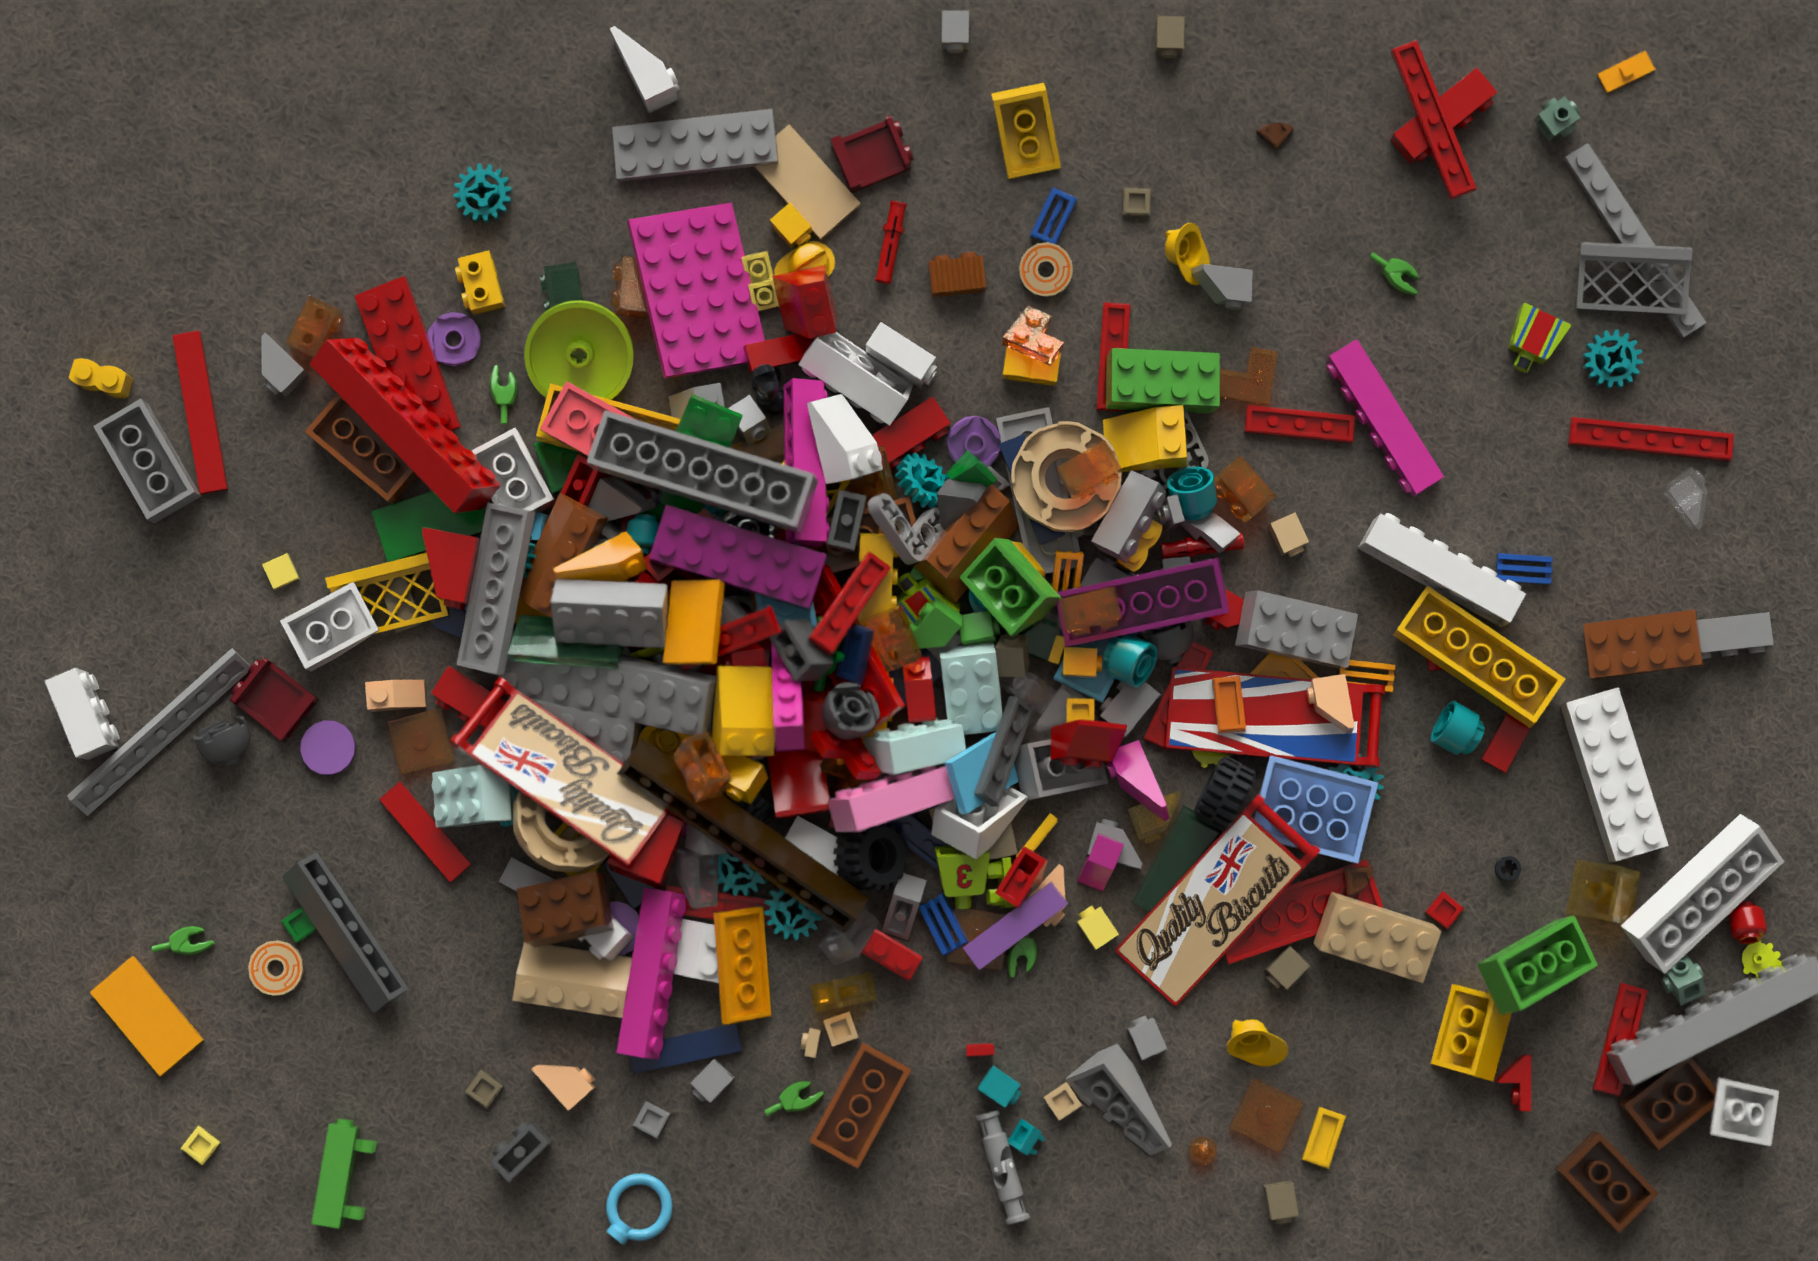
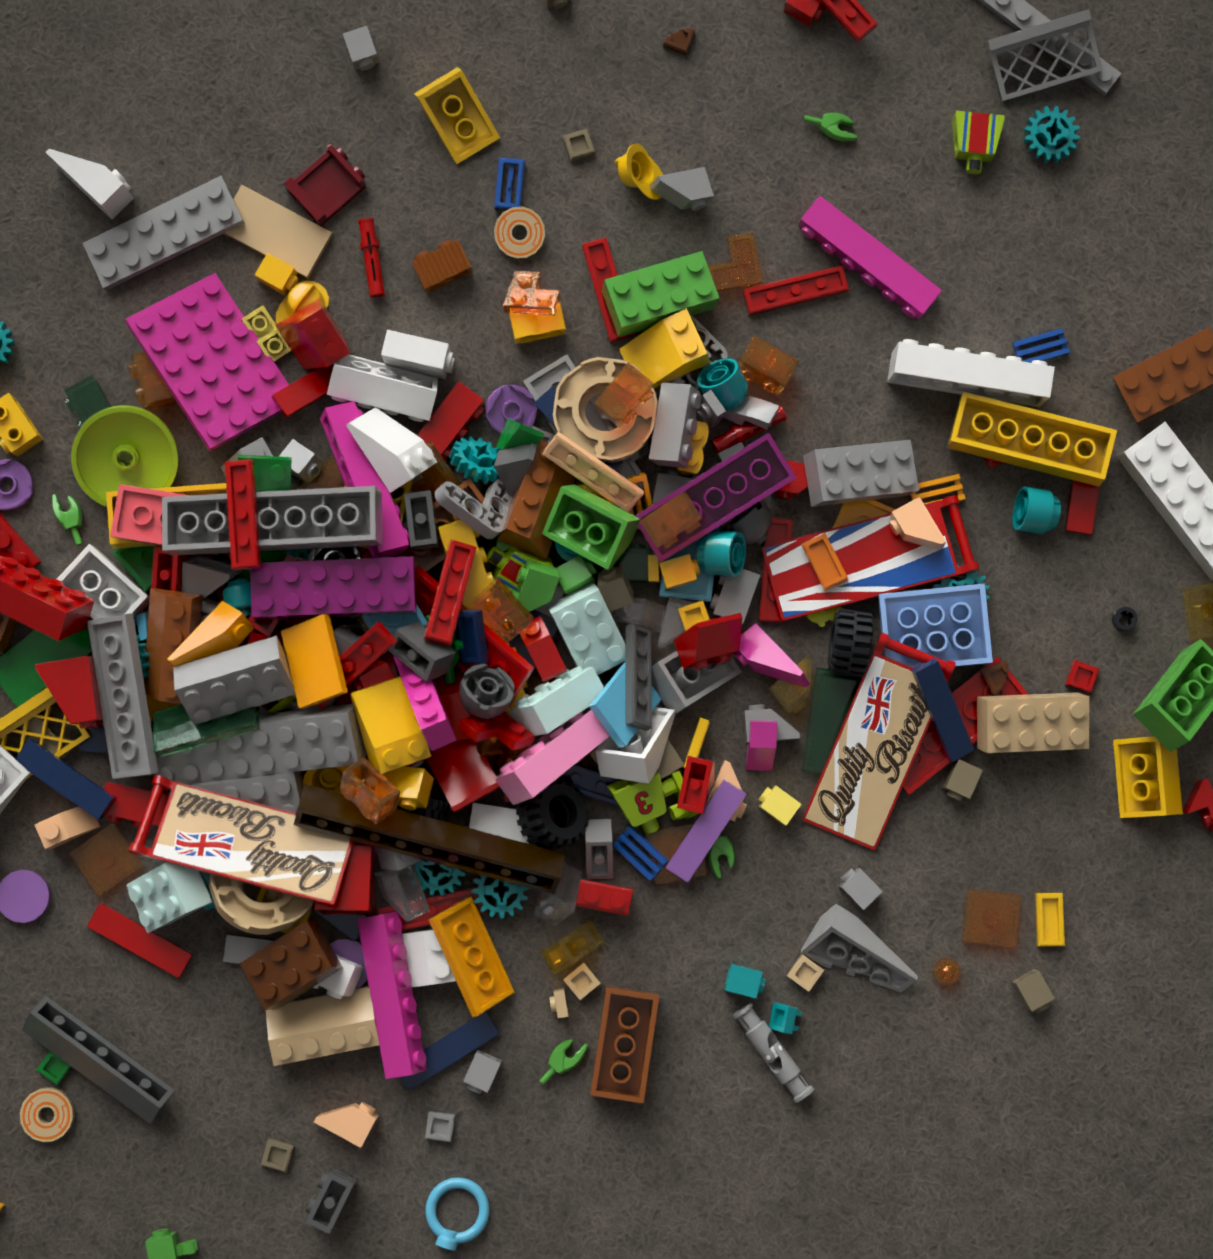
camera: 25 degrees left, 0 degrees up
black piece [752,364,784,414] -> none
red tile [966,1043,994,1056] -> none
yellow piece [1226,1020,1288,1066] -> none
tan brick [1268,512,1309,557] -> none
red tile [1568,417,1734,461] -> none
clear slope [1659,467,1708,533] -> none
none -> dark blue tile [16,739,116,820]
none -> red tile [225,459,261,571]
none -> light nougat tile [542,432,644,513]
none -> dark blue tile [911,658,975,762]

